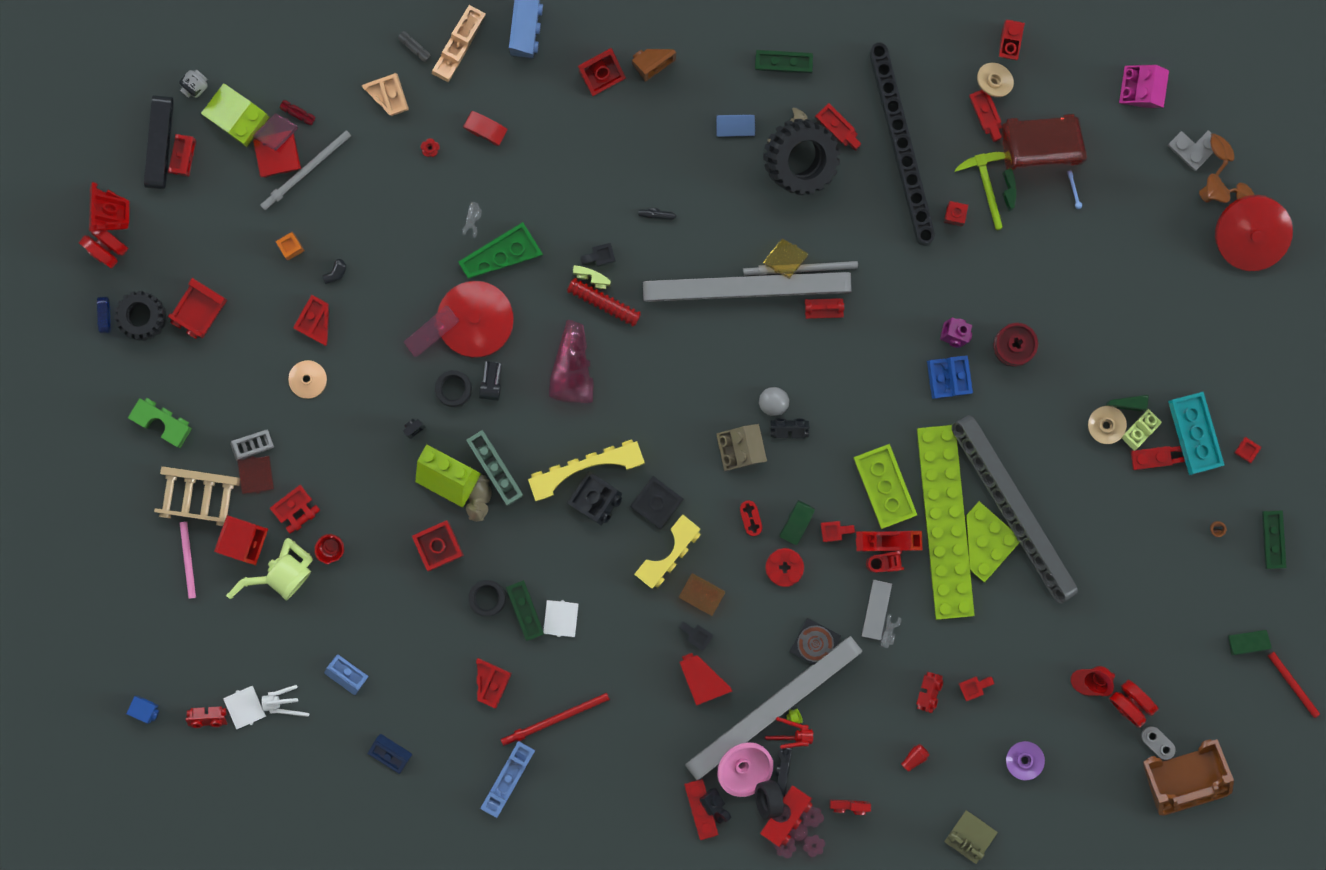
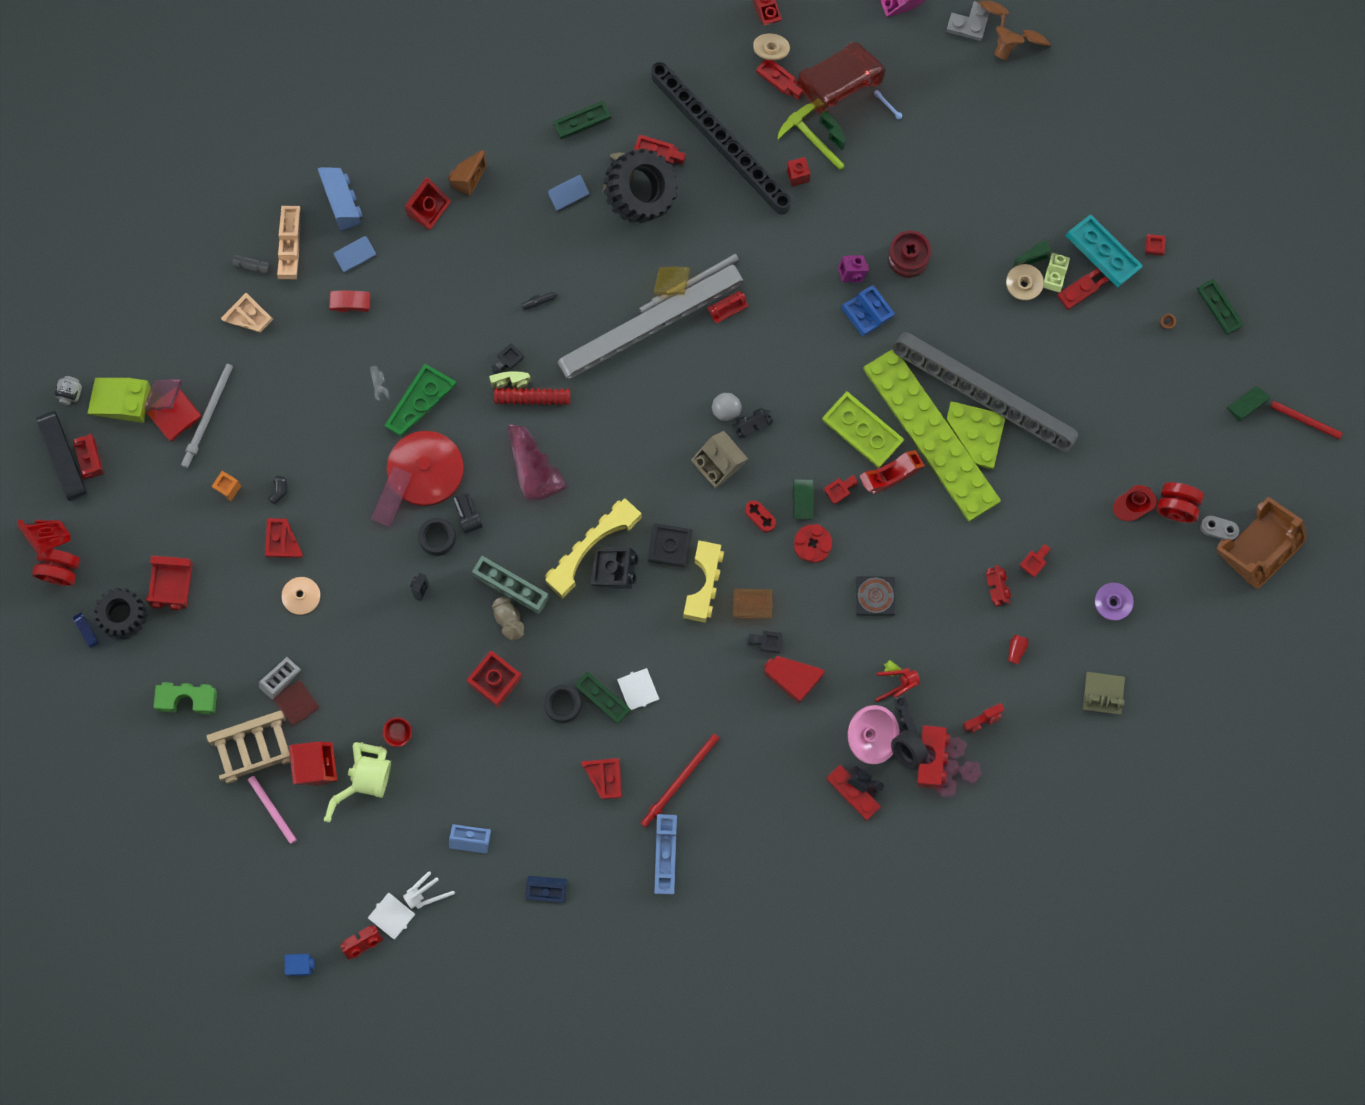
camera: 30 degrees left, 10 degrees down
red plate [270,485,321,534] -> none
dark red axle [279,100,316,125] -> none
lime slope [415,444,481,507] -> none
red plate [421,138,440,157] -> none
light grey beam [685,636,862,780] -> none
light grey tile [861,580,892,640] -> none
red piece [866,551,904,573] -> none
clear plate [879,614,901,648] -> none
red dish [1215,195,1293,271] -> none
none -> medium blue slope [334,236,376,273]

